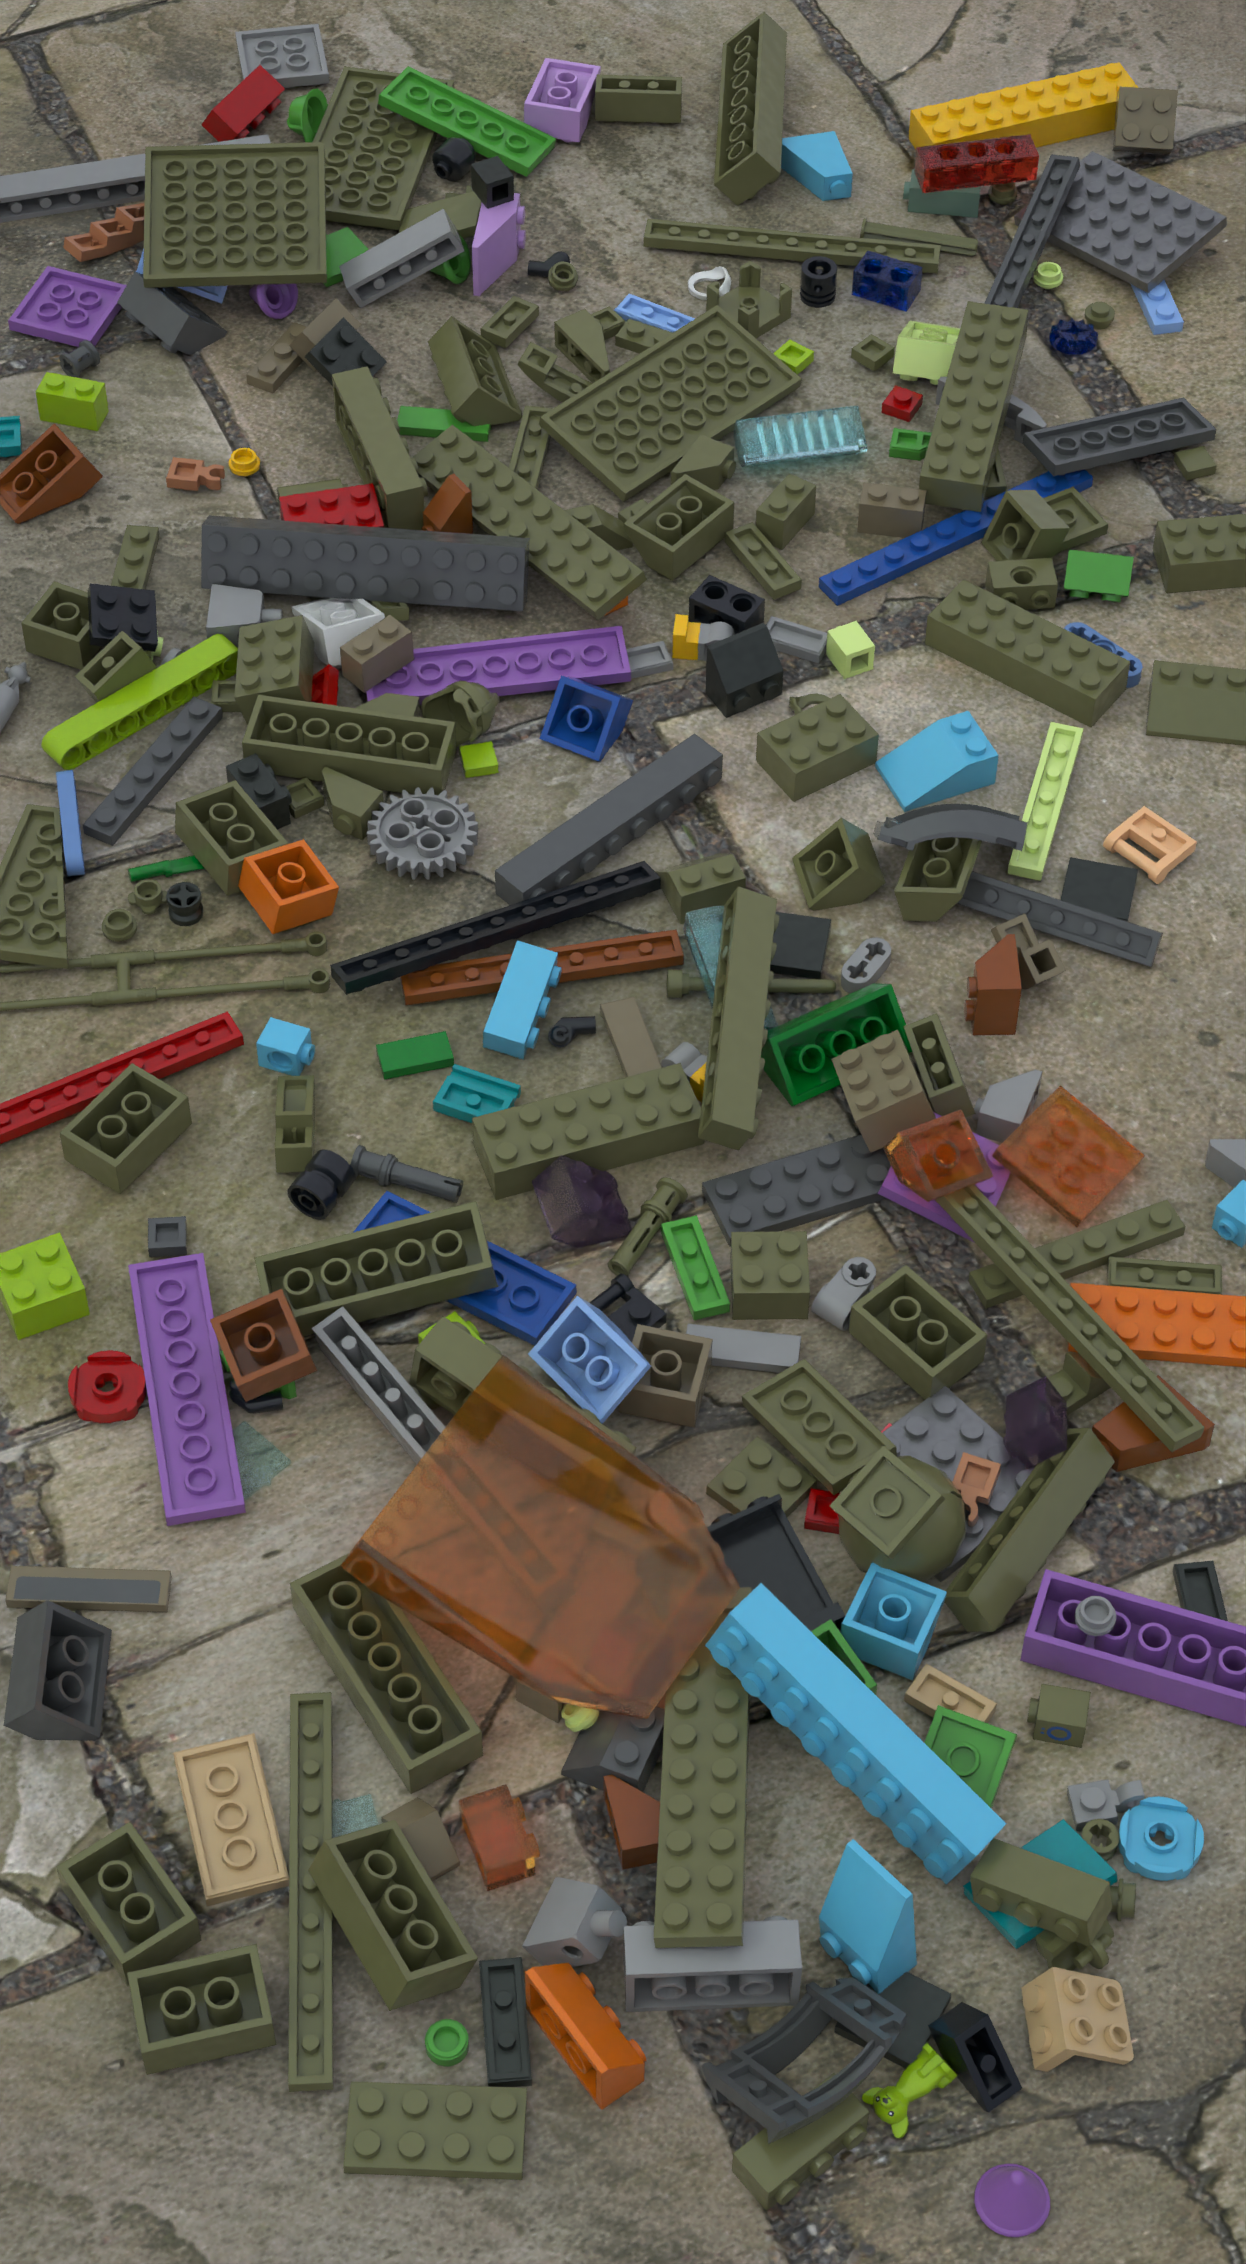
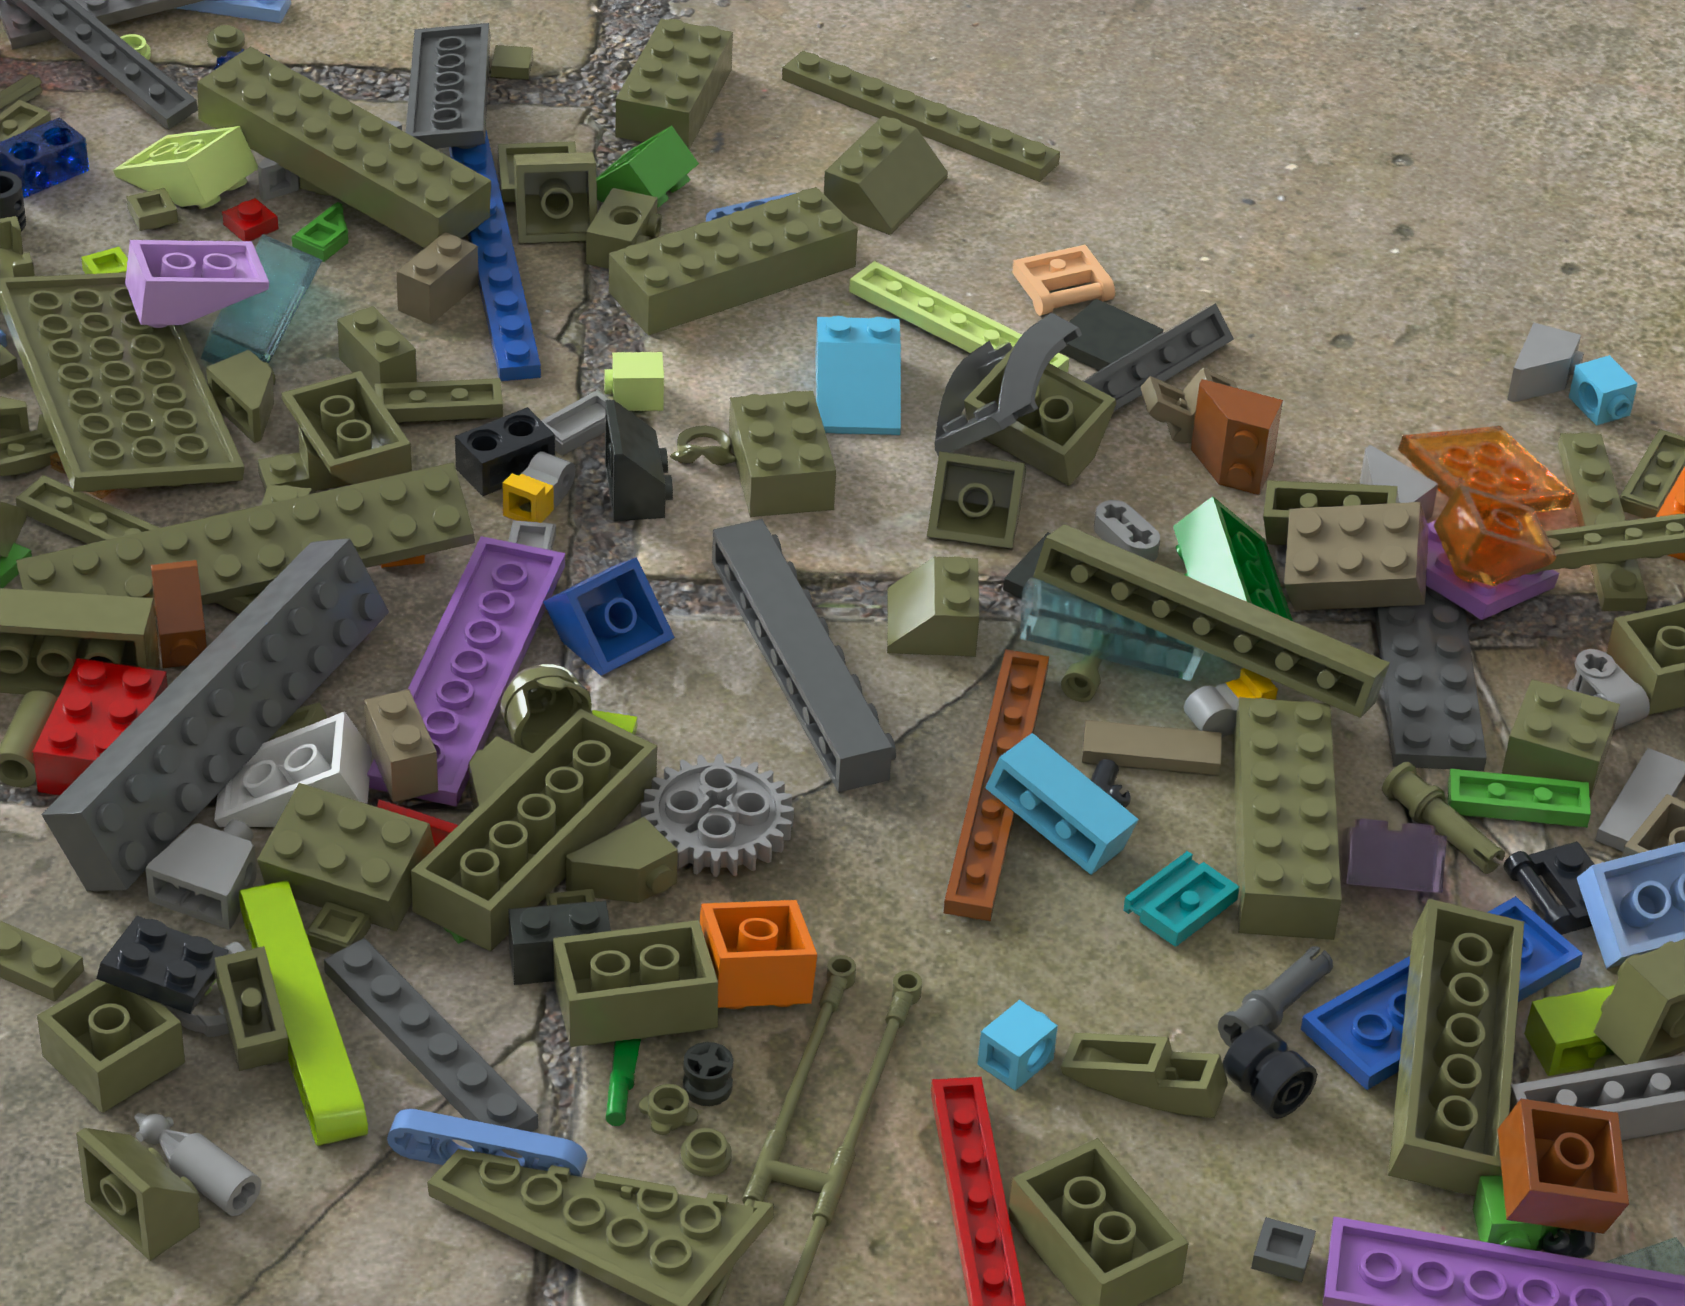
camera: 70 degrees left, 10 degrees down
black plate [330,861,661,995] -> none
green tile [376,1031,454,1080] -> none
none -> lavender slope [125,240,269,328]

